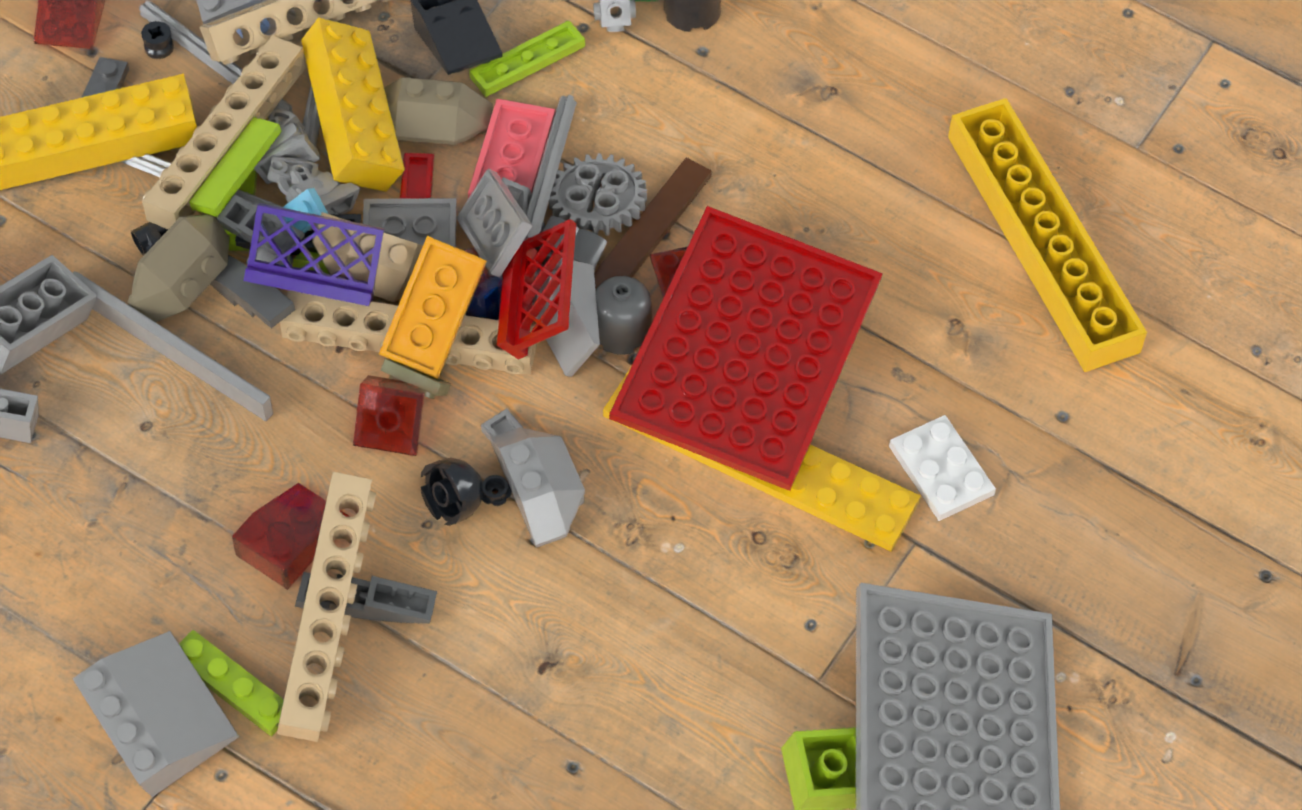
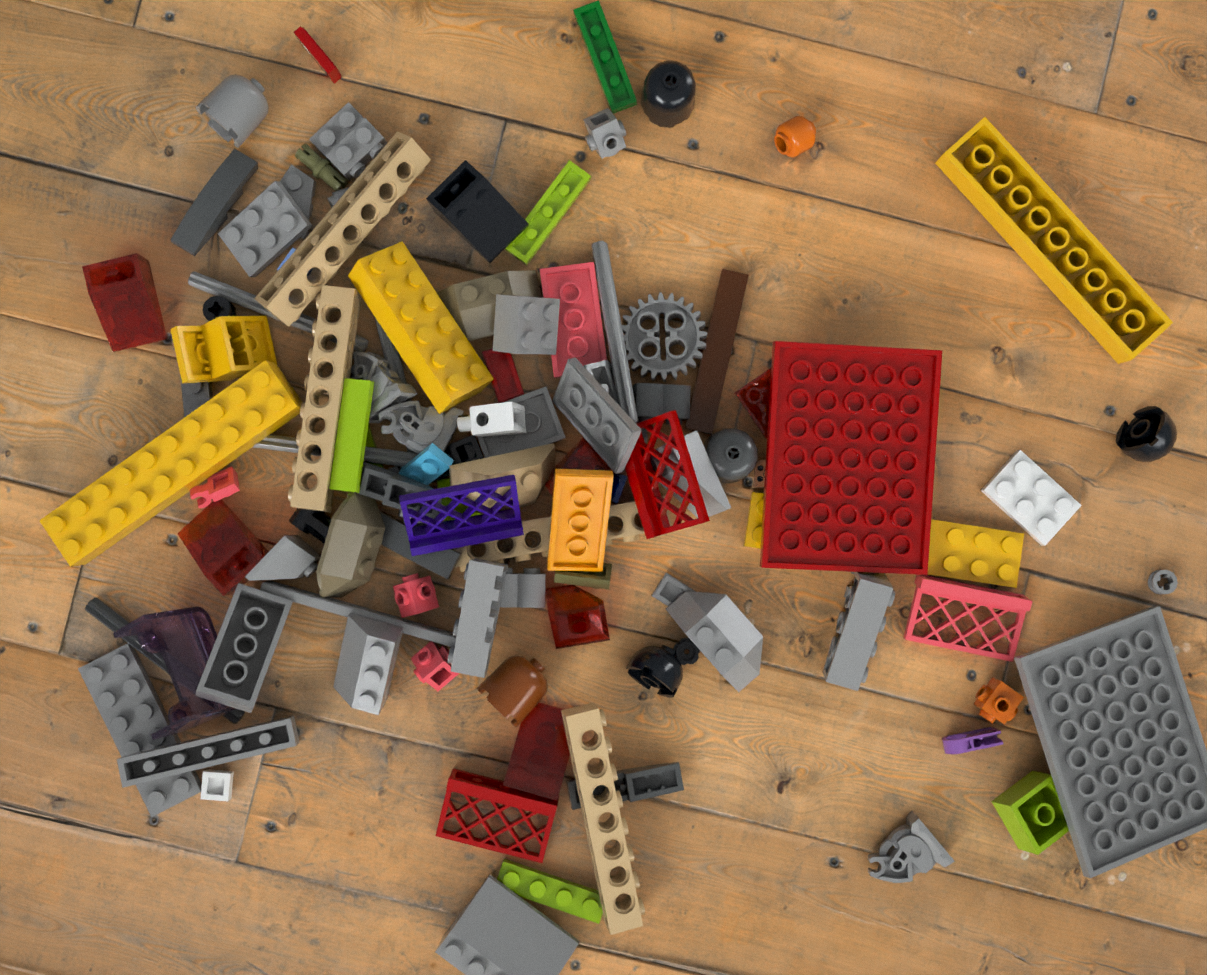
camera: 20 degrees left, 30 degrees up
none -> yellow bracket [170,316,277,384]
none -> clear red slope [177,499,269,596]
none -> coral plate [190,466,240,509]
none -> light grey slope [245,535,321,581]
none -> light grey slope [333,613,403,715]
none -> coral brick [393,573,439,618]
none -> coral brick [411,641,459,691]
none -> red fence [435,768,559,863]
none -> light grey wedge [447,558,508,678]
none -> white torso [457,402,527,437]
none -> dark orange cylinder [476,655,548,727]
none -> light grey brick [493,294,560,355]
none -> light grey brick [500,568,546,608]
none -> orange head [774,116,816,157]
none -> light grey wedge [823,572,895,691]
none -> light grey piece [868,811,955,883]
none -> coral fence [903,574,1032,662]
none -> medium lavender piece [942,726,1003,754]
none -> orange brick [974,677,1024,725]
none -> black cylinder [1116,406,1177,462]
none -> light grey bush [1148,570,1178,595]

